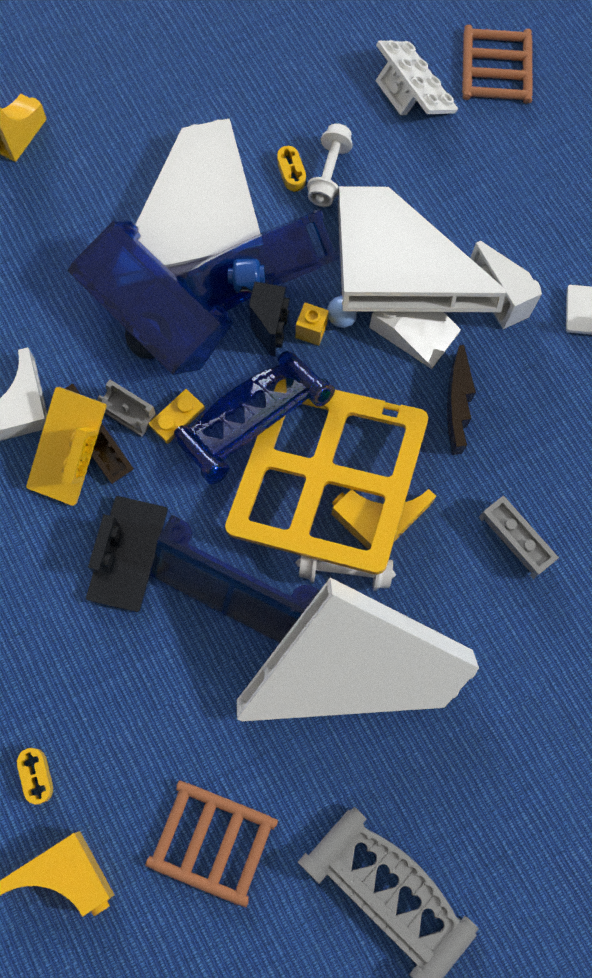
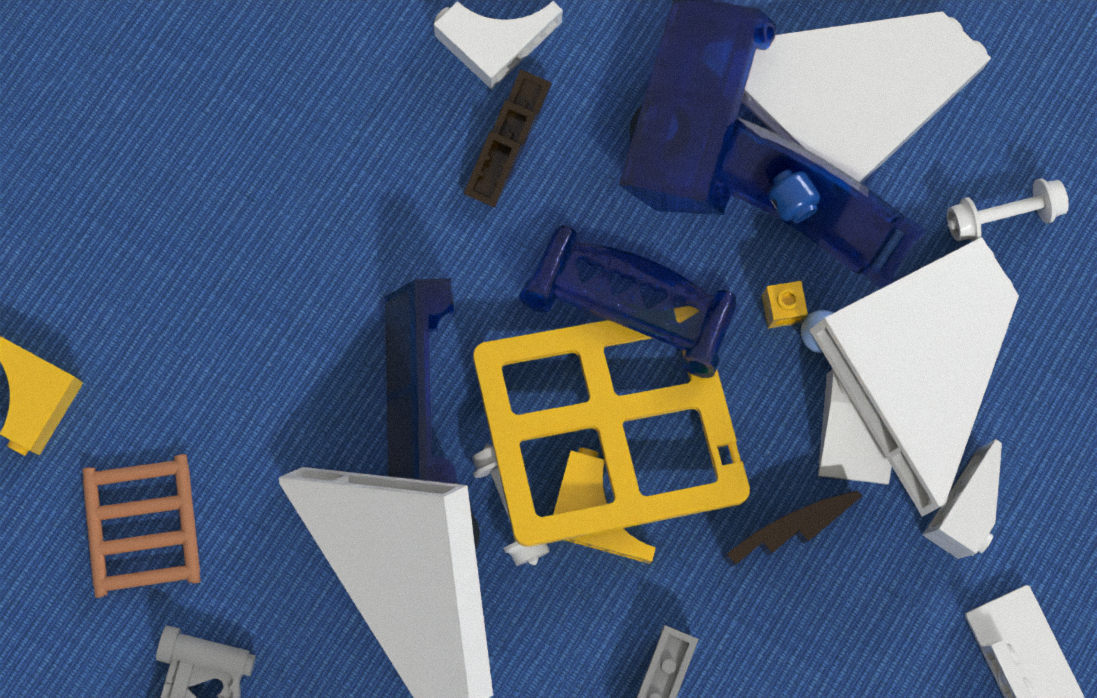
camera: 60 degrees right, 5 degrees up
yellow beam [17,748,53,804] -> none
yellow bracket [26,387,107,506] -> none
black bracket [86,496,168,612] -> none
light grey hinge [97,380,157,437] -> none
yellow plate [148,389,205,444] -> none
black slope [249,282,290,356] -> none
yellow beam [277,146,306,192] -> none

